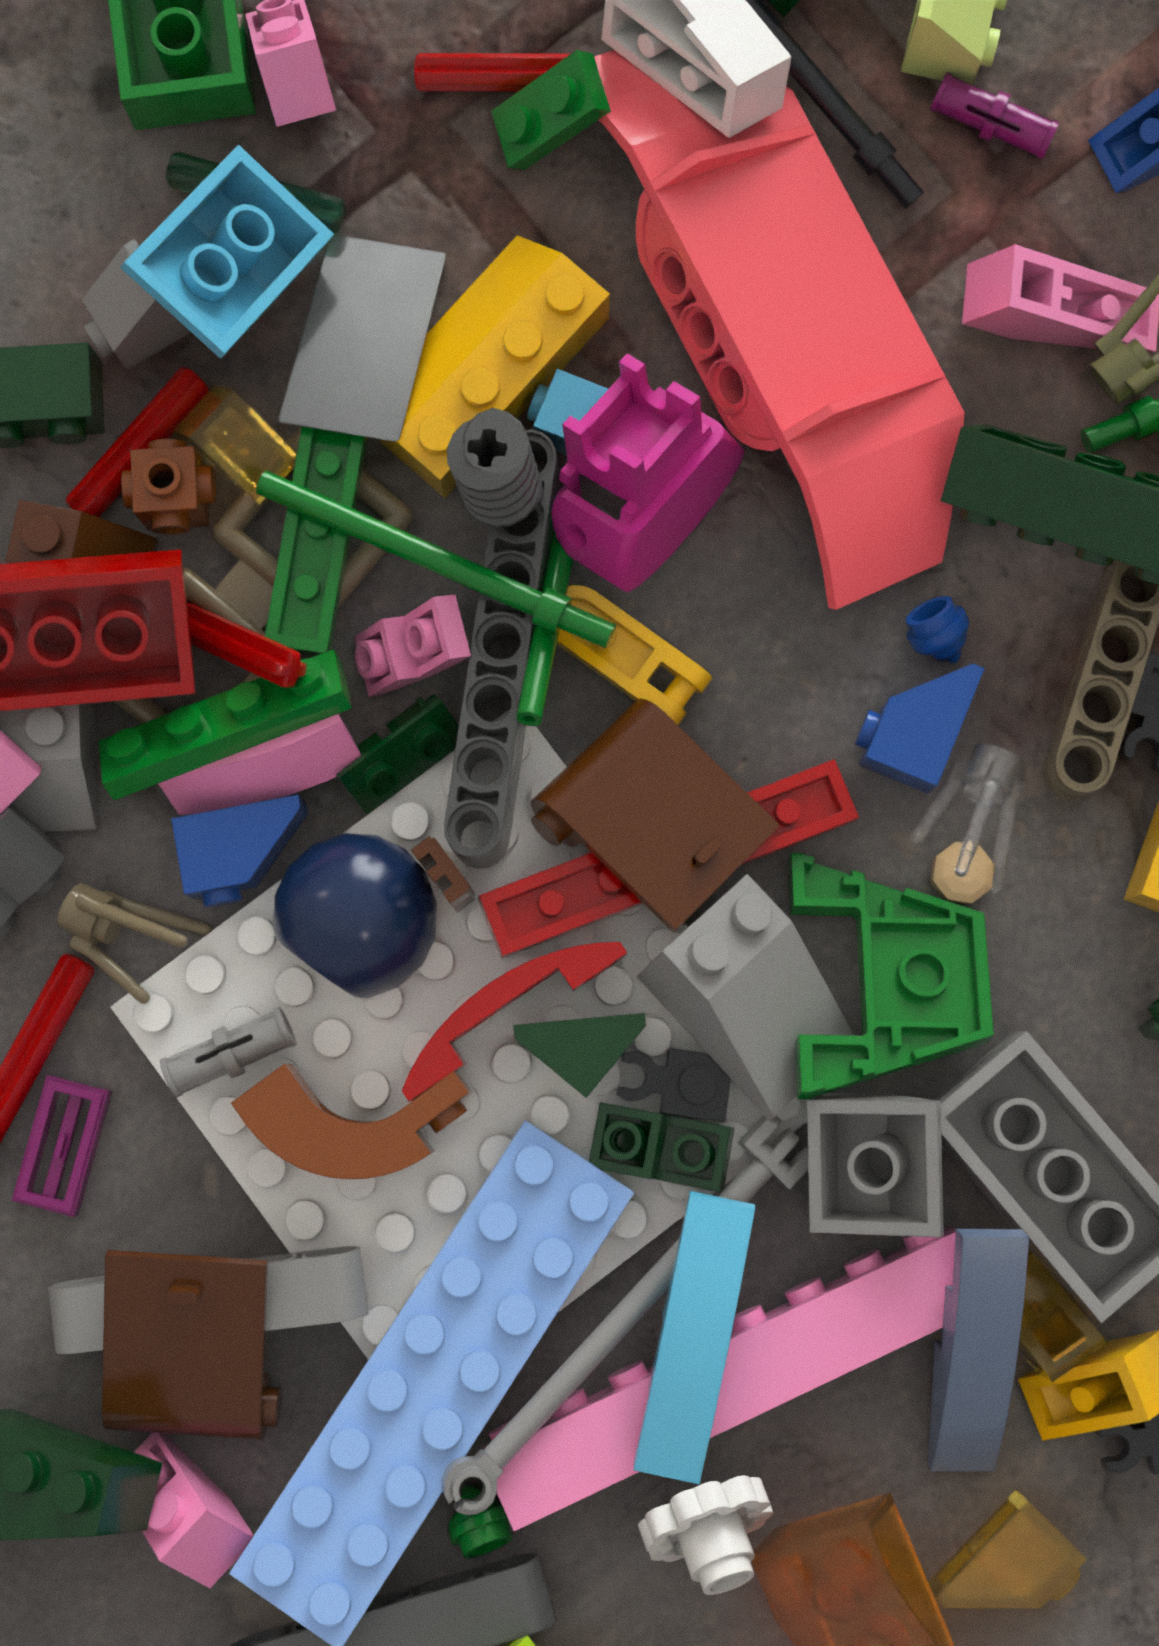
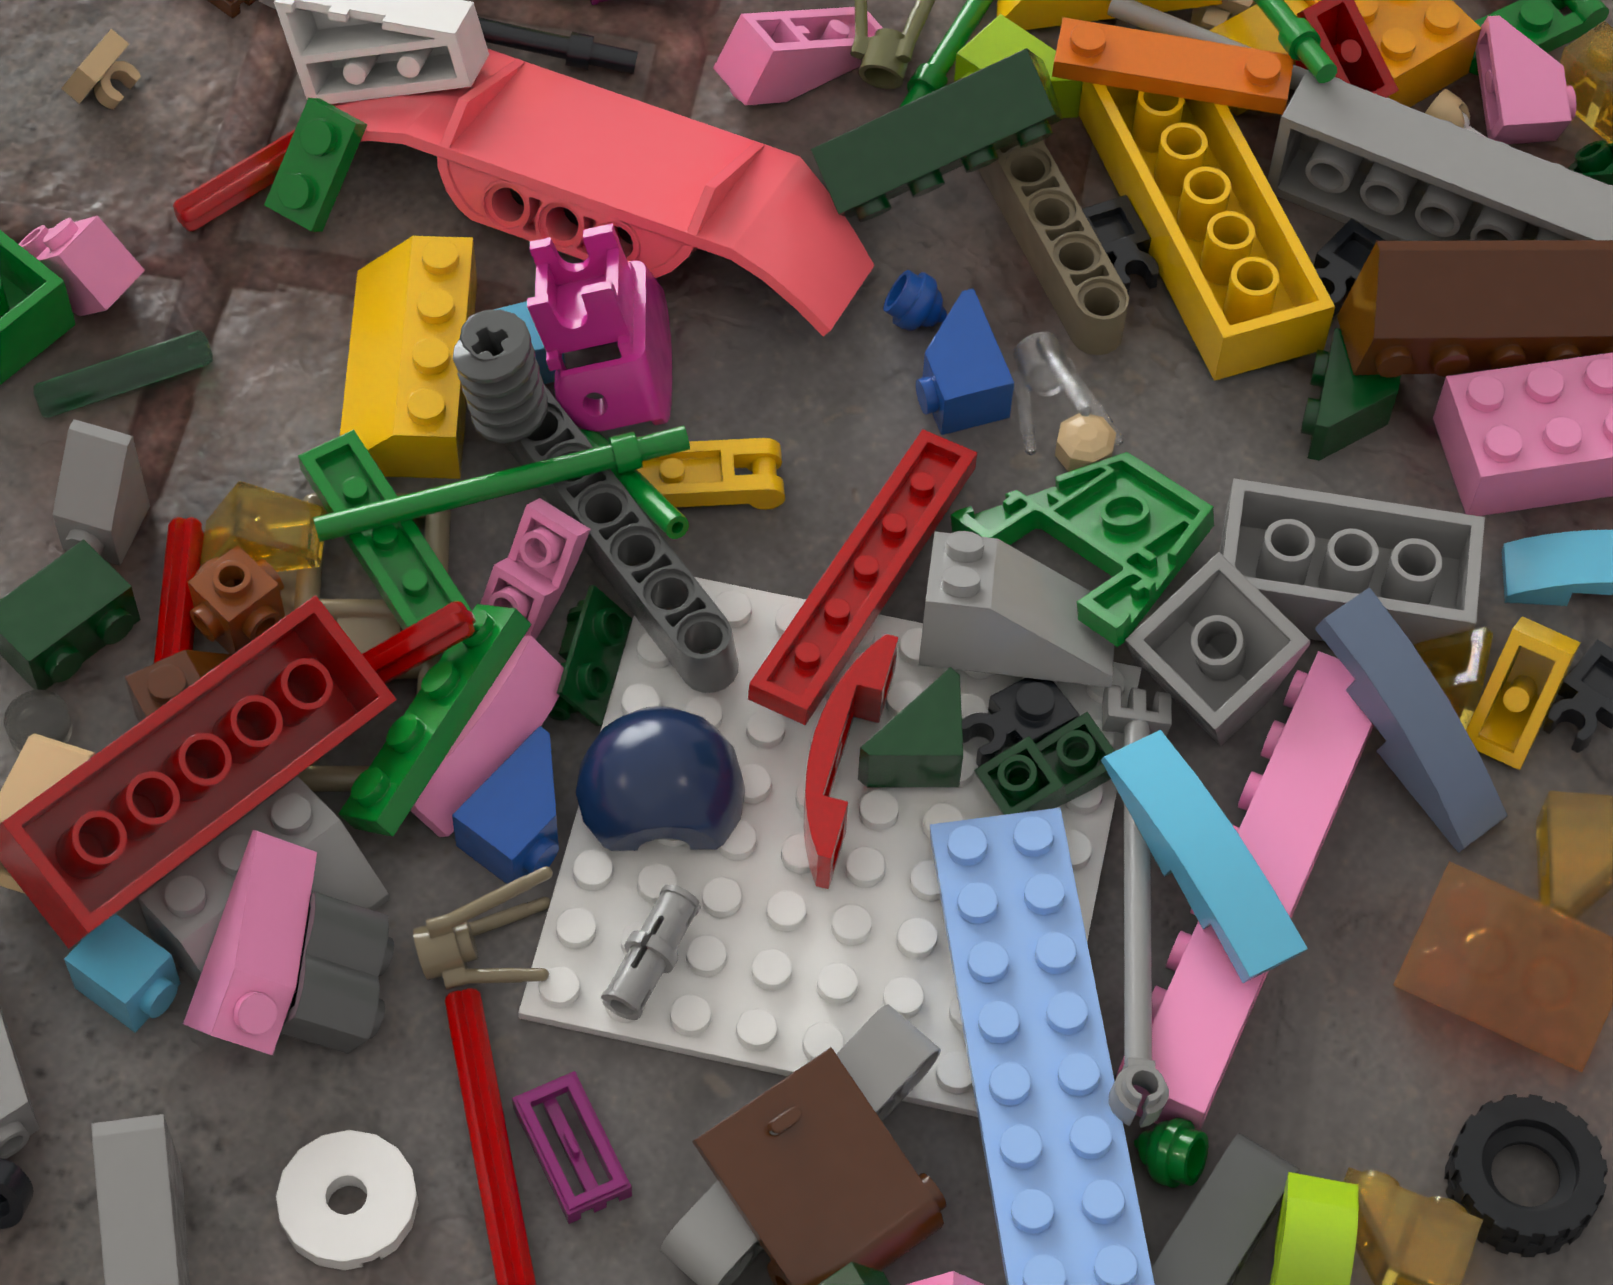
camera: 45 degrees left, 25 degrees down
medium azure slope [120,145,334,359] -> none
dark orange arch [231,1064,472,1179] -> none
sticker [278,235,446,442] -> none
reddish brown tile [411,836,476,913] -> none
reddish brown door [531,698,780,933] -> none
white plant [638,1475,774,1595] -> none

